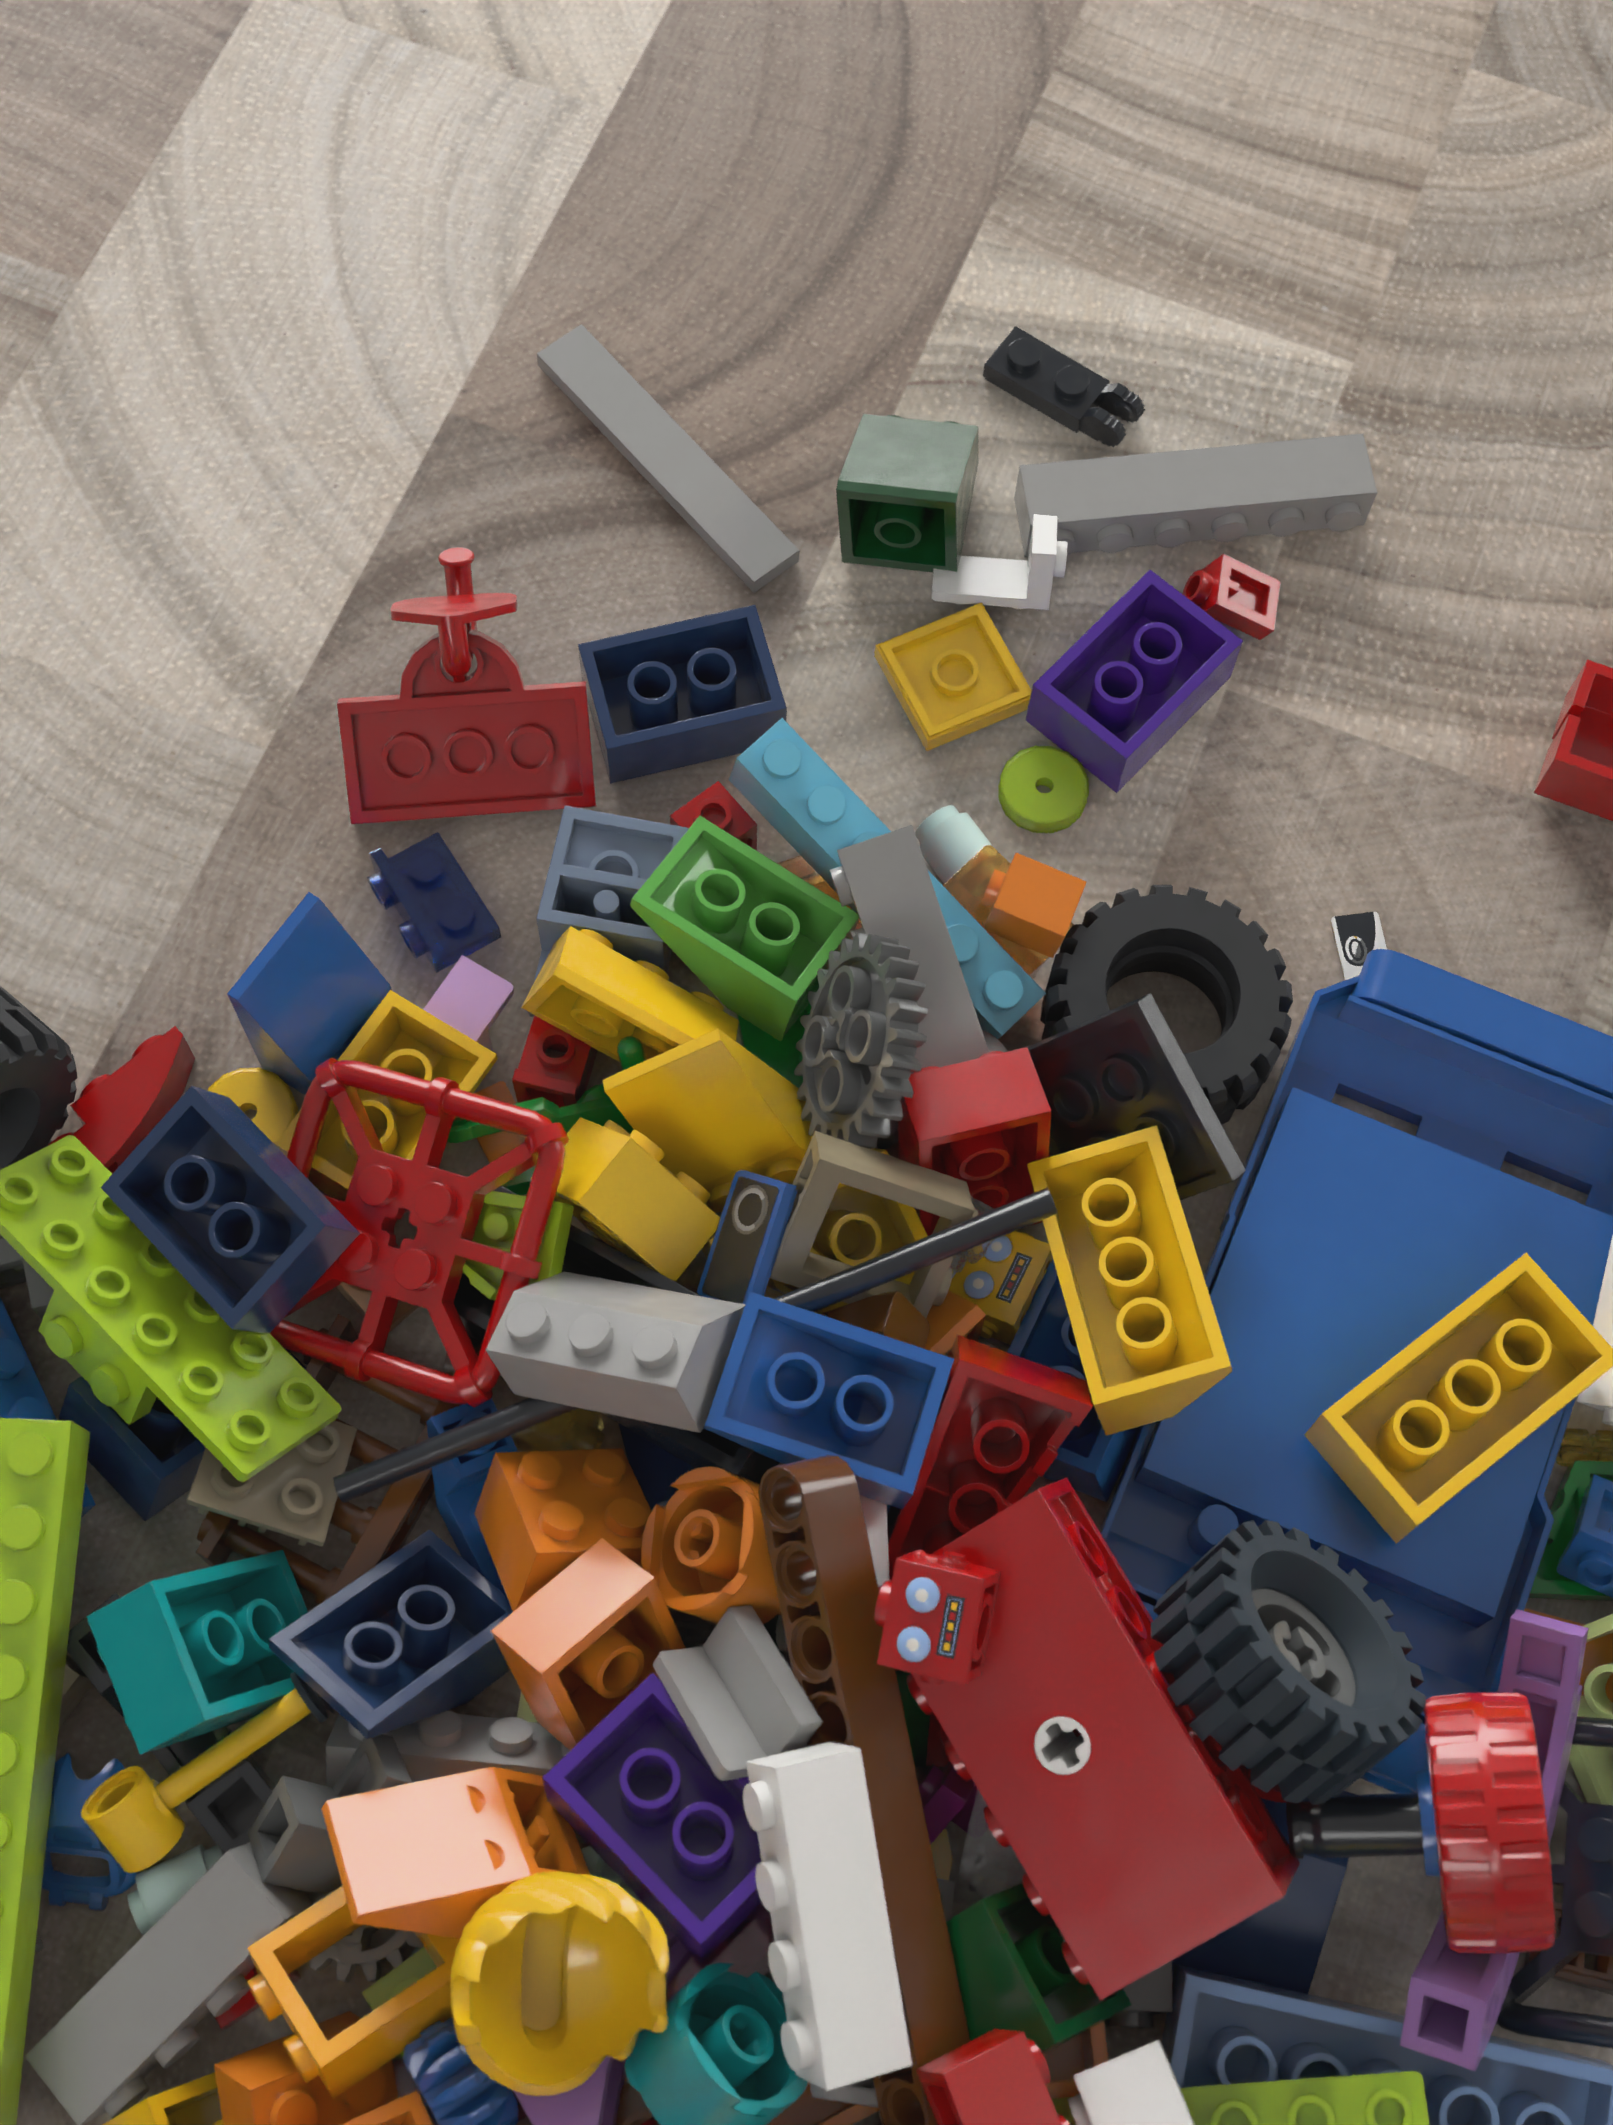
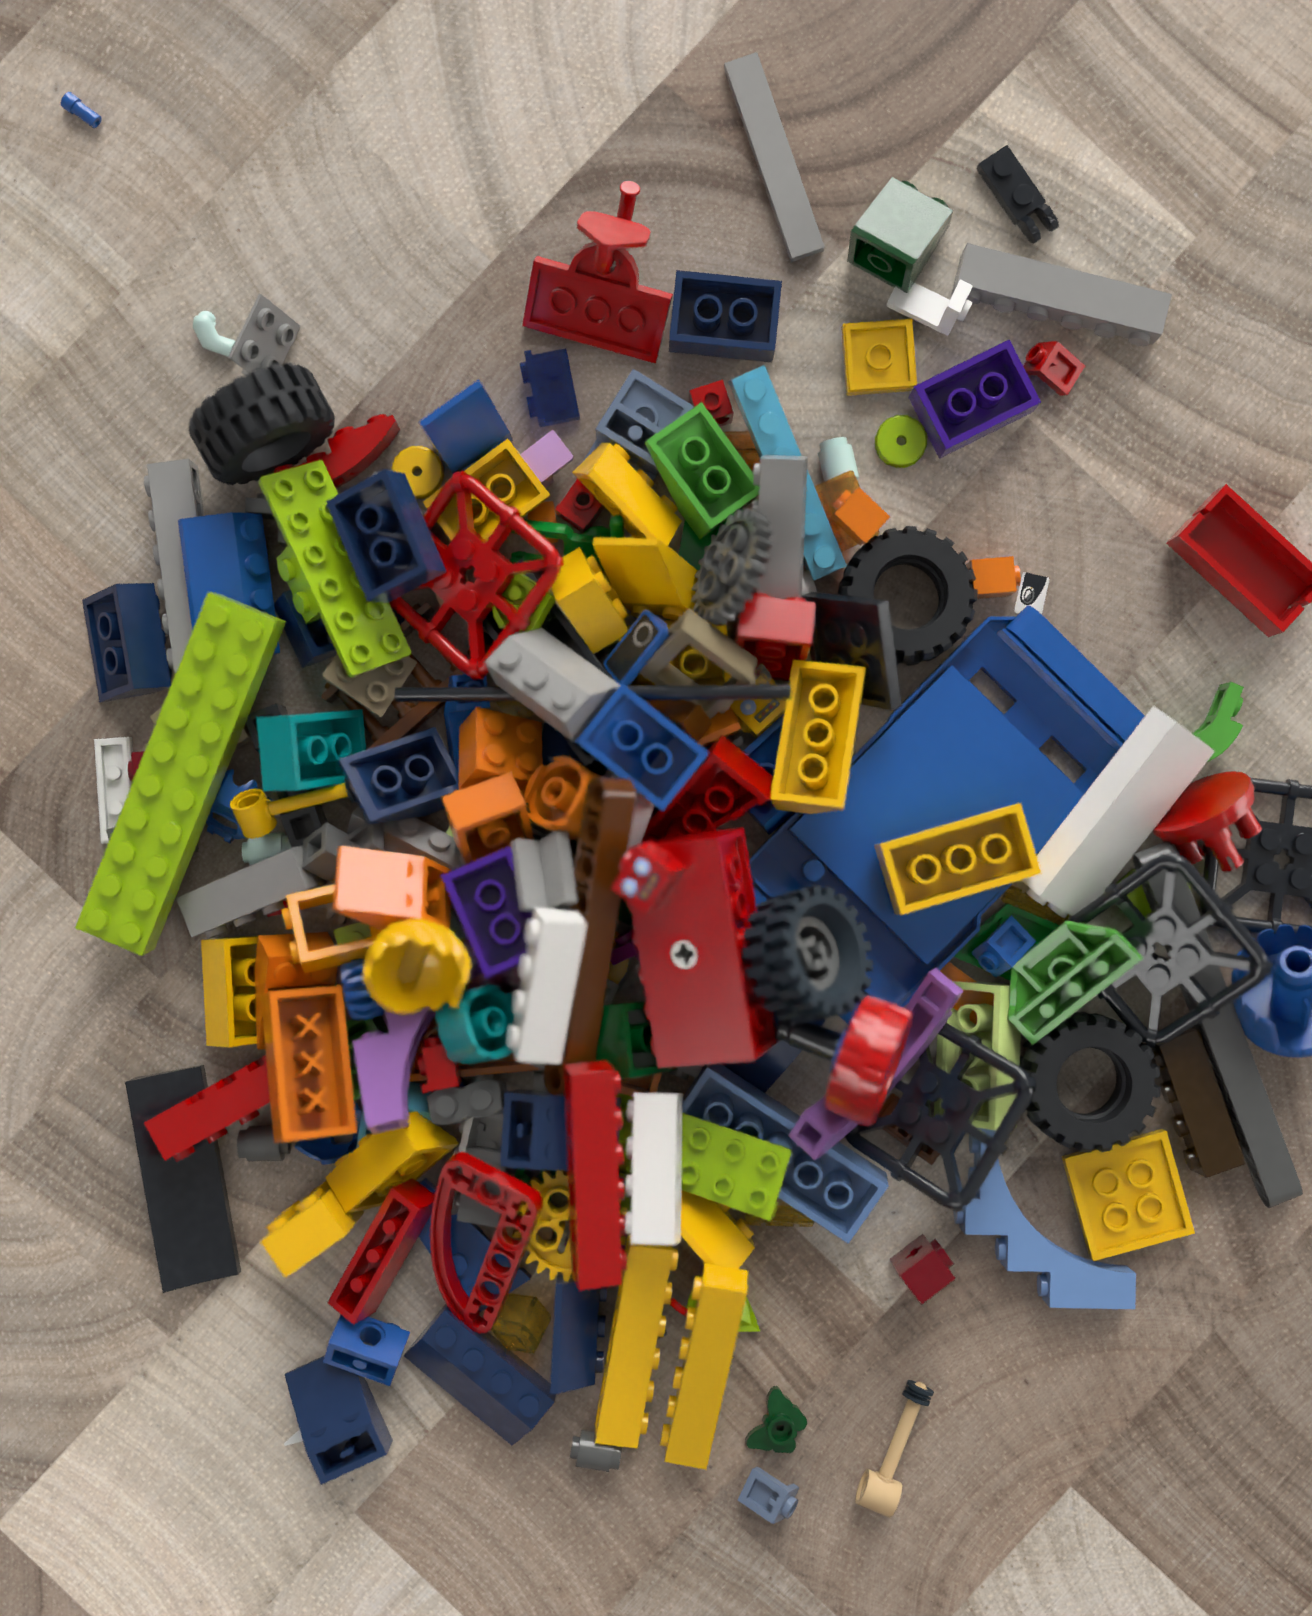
camera: 20 degrees right, 20 degrees up
none -> orange brick [966,556,1021,599]

